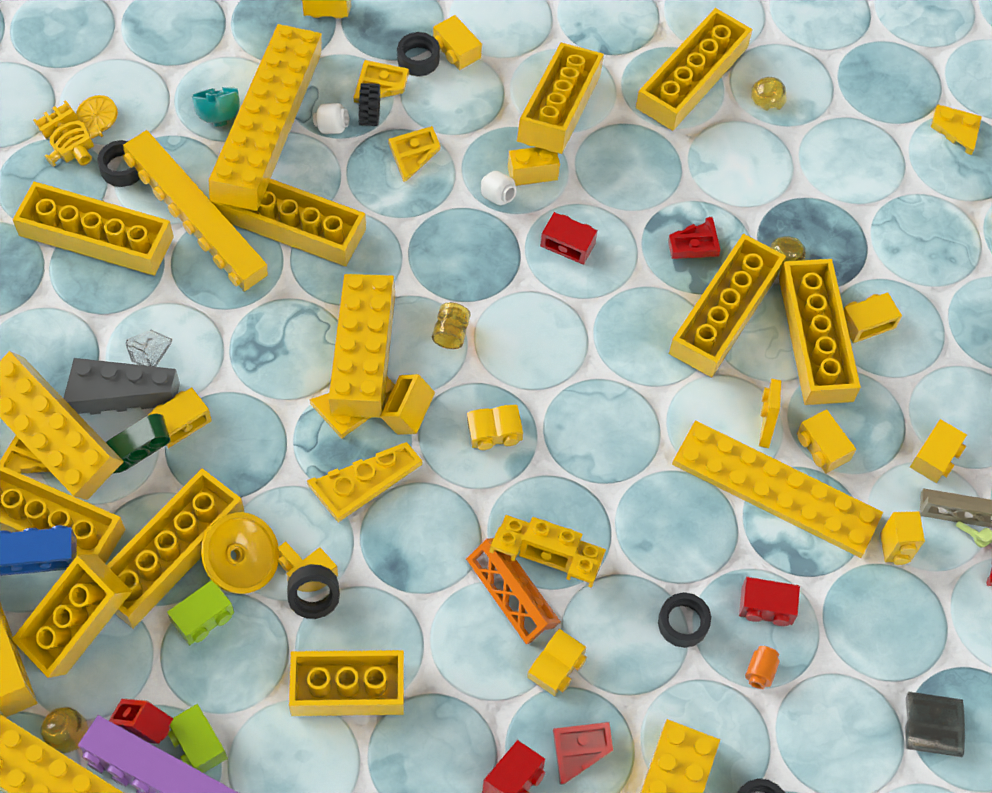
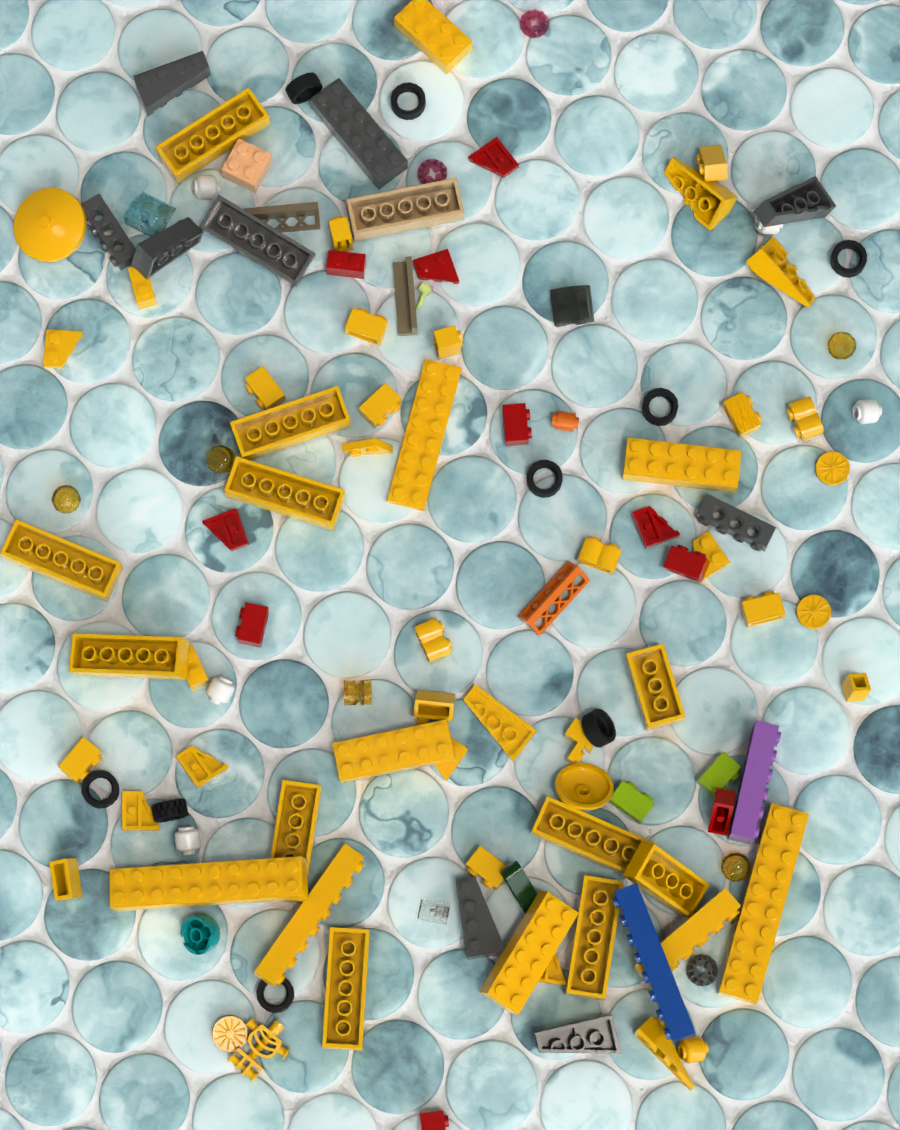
camera: 100 degrees left, 15 degrees up
yellow bracket [489,515,606,588] -> none

